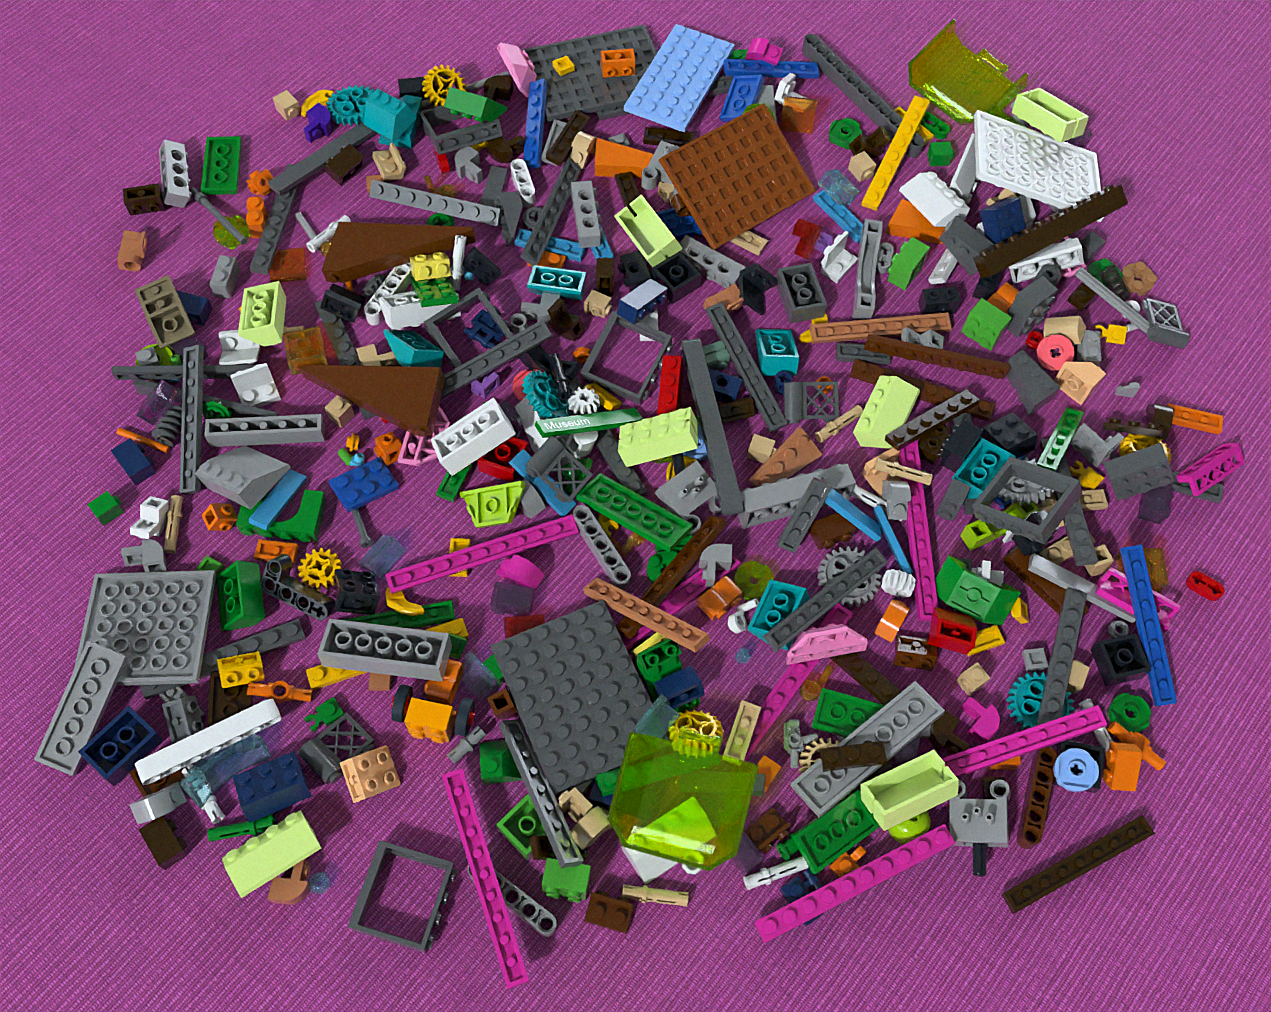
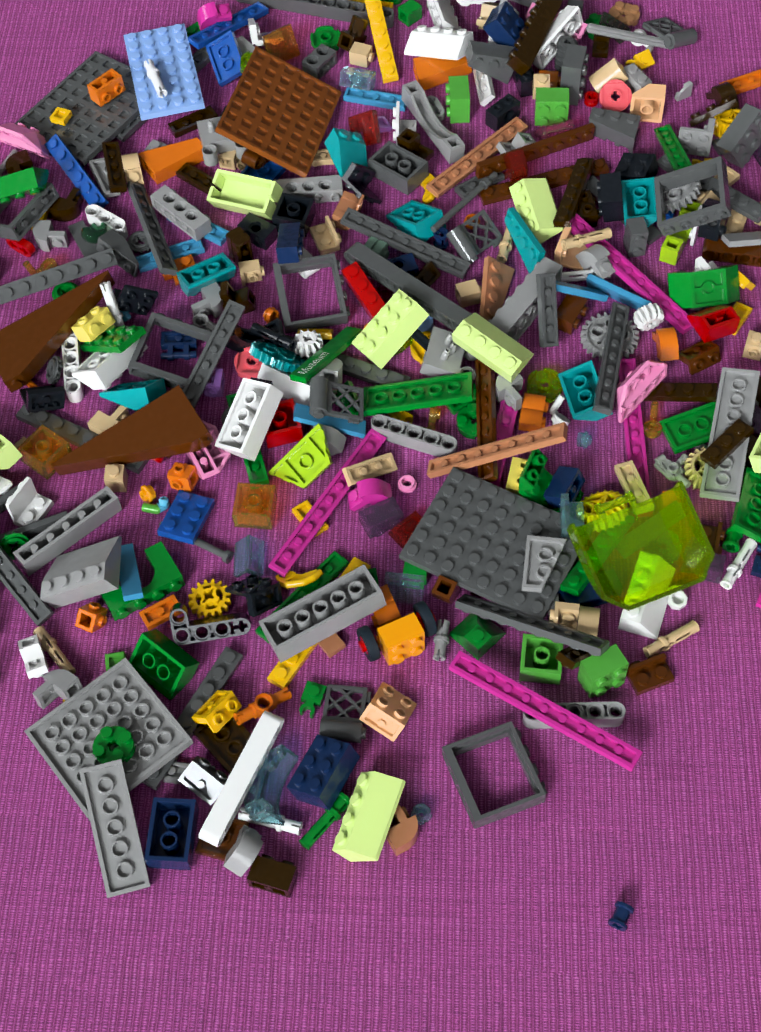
camera: 30 degrees left, 5 degrees down
none -> clear green hair [81,222,108,244]
none -> green plate [92,726,136,764]
none -> white pin [144,59,168,98]
none -> clear yellow brick [232,482,278,530]
none -> dark grey brick [302,43,337,79]
none -> tan bracket [309,215,342,255]
none -> teal slope [324,128,368,177]
none -> tan plate [342,452,398,487]
none -> dark brown brick [397,128,434,161]
none -> bright pink plate [398,475,417,493]
none -> dark grey bar [431,171,498,233]
none -> yellowish green slope [452,312,534,383]
none -> clear red brick [503,149,528,183]
none -> teal wing [504,207,546,273]
none -> light grey wing [522,535,567,593]
none -> tan brick [532,73,550,99]
none -> clear pink plate [534,119,574,139]

